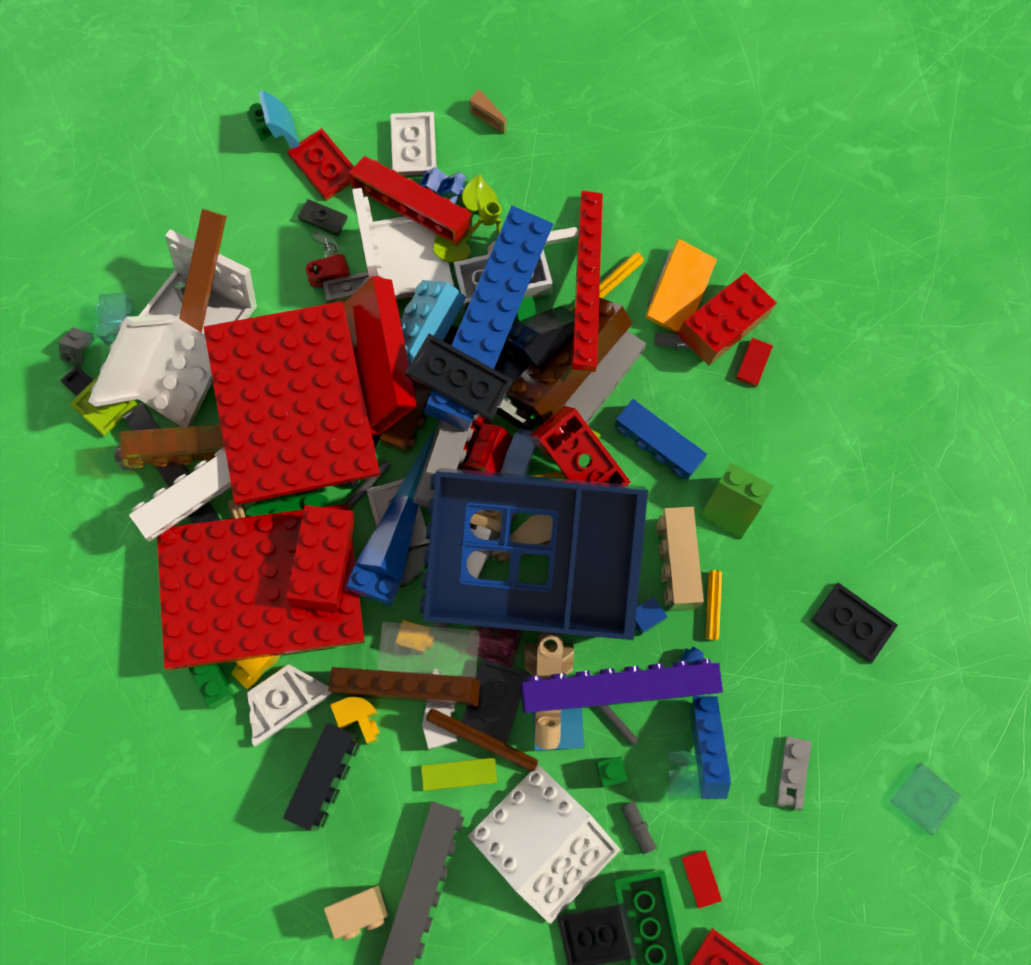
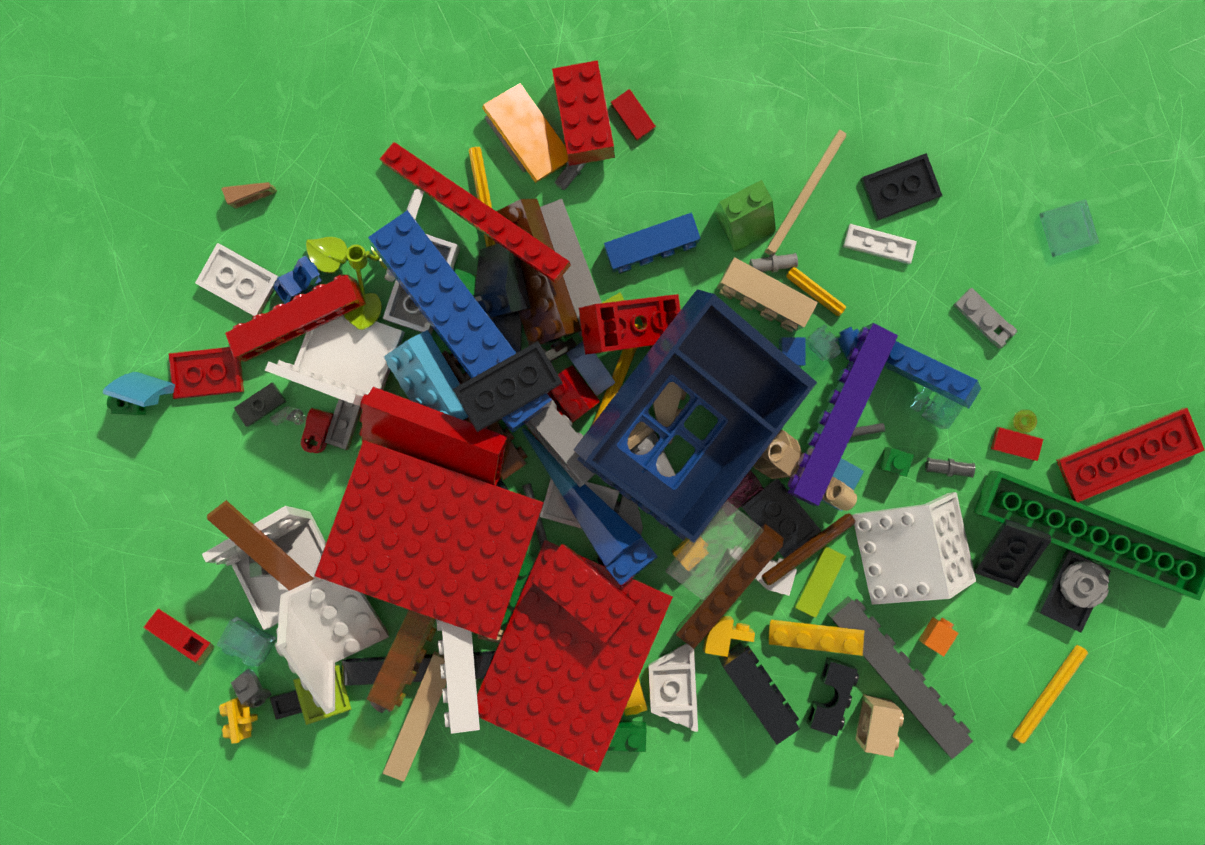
camera: 60 degrees left, 15 degrees up
none -> red slope [143,609,215,666]
none -> yellow hips [219,697,258,743]
none -> tan tile [383,651,446,782]
none -> light grey pin [749,253,798,273]
none -> tan tile [764,130,847,255]
none -> yellow plate [769,620,865,656]
none -> clear light blue brick [806,324,841,361]
none -> black arch [806,657,859,736]
none -> white tile [843,224,917,264]
none -> orange brick [918,617,959,656]
none -> clear yellow plate [1013,410,1037,433]

